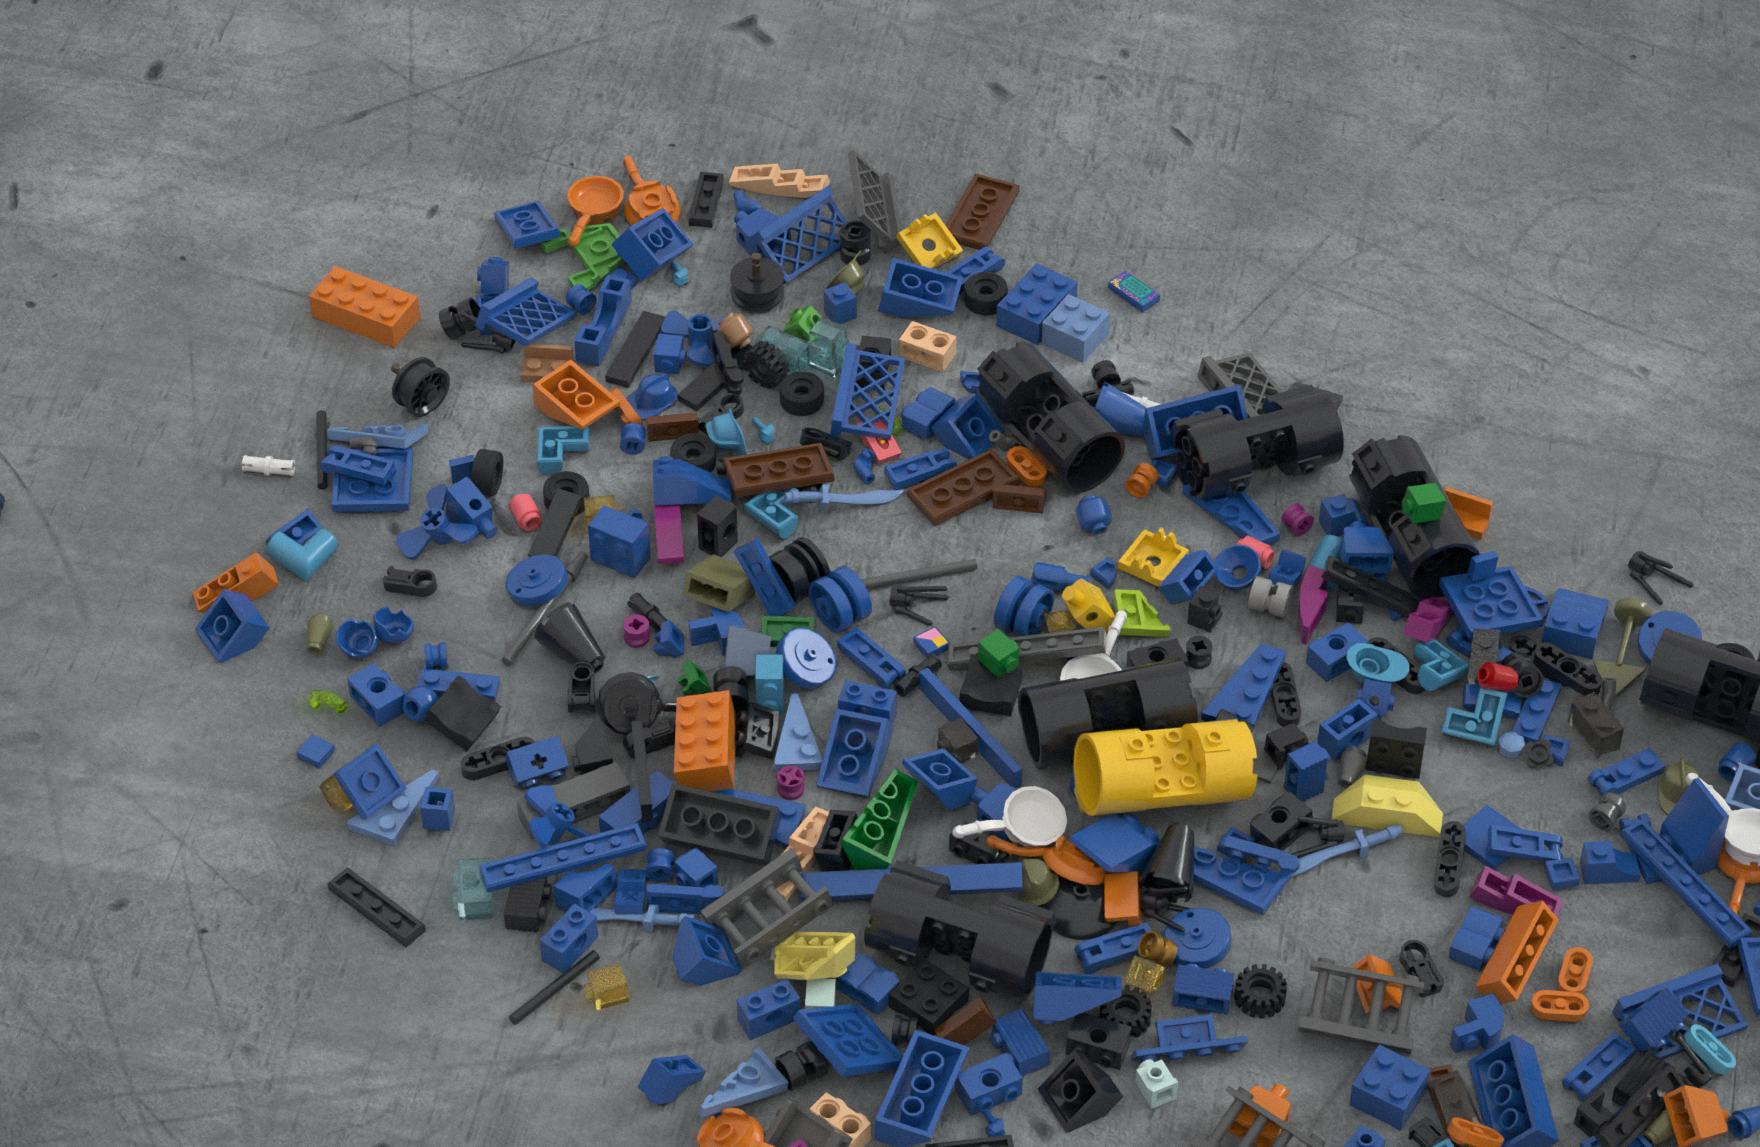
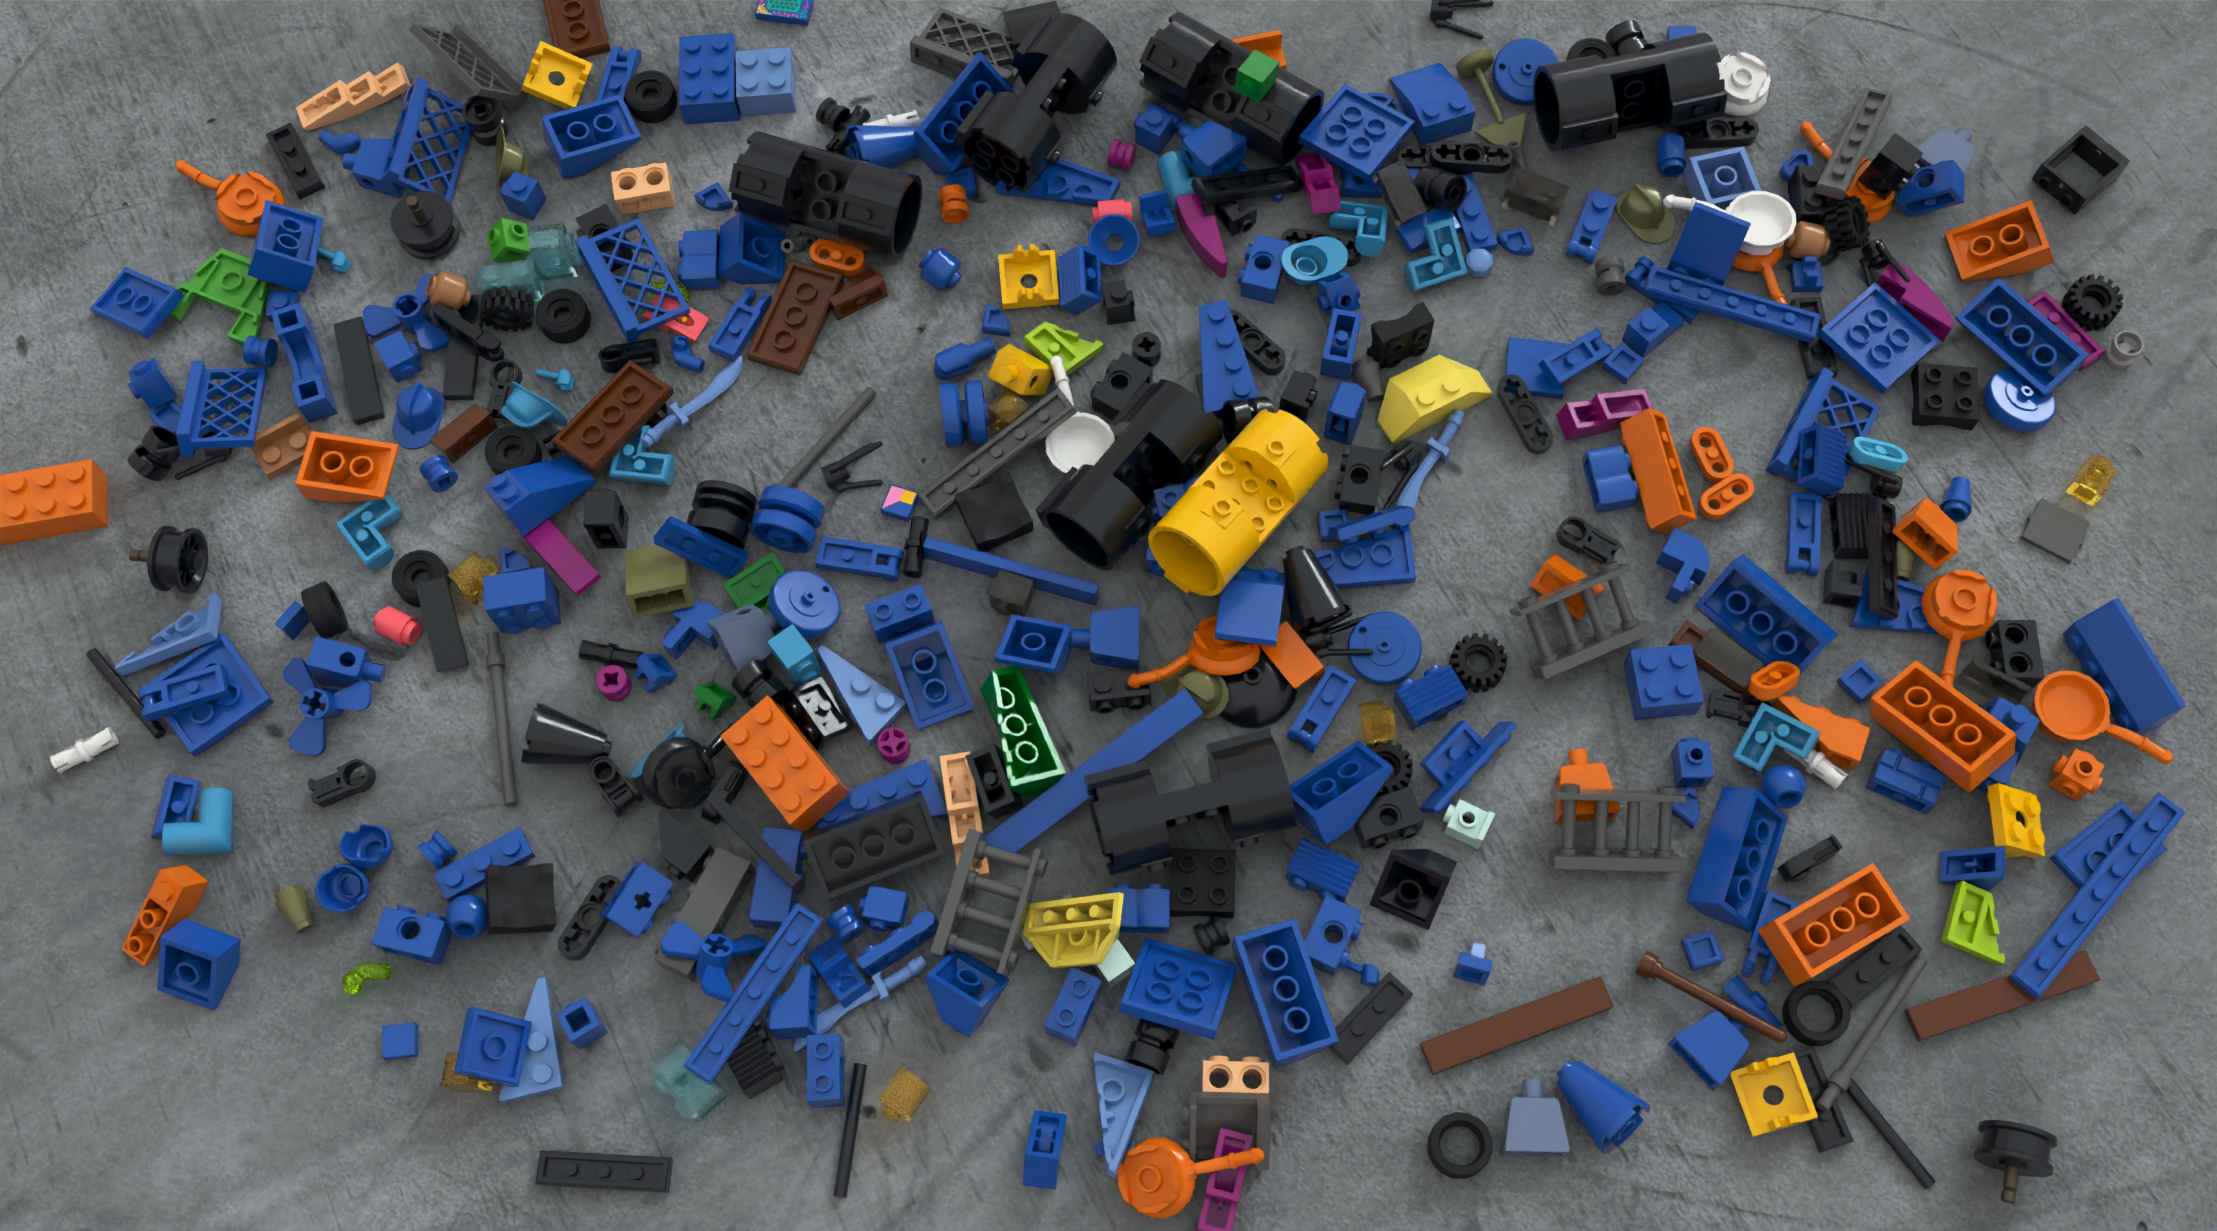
camera: 35 degrees left, 20 degrees up
dark grey arm [350,436,378,456] -> none
blue wheel [506,554,568,606] -> none
orange piece [567,176,624,247] -> none
orange plate [610,387,643,425] -> none
reddish brown panel [934,997,997,1045] -> none
white piece [952,786,1067,847] -> none
green brick [978,630,1020,678] -> none
pearl gold wheel [1138,931,1178,967] -> none
light grey wheel [1248,576,1293,618] -> none
blue tile [1467,551,1498,582] -> none
red brick [1477,662,1518,693] -> none
black plate [1525,739,1554,768] -> none

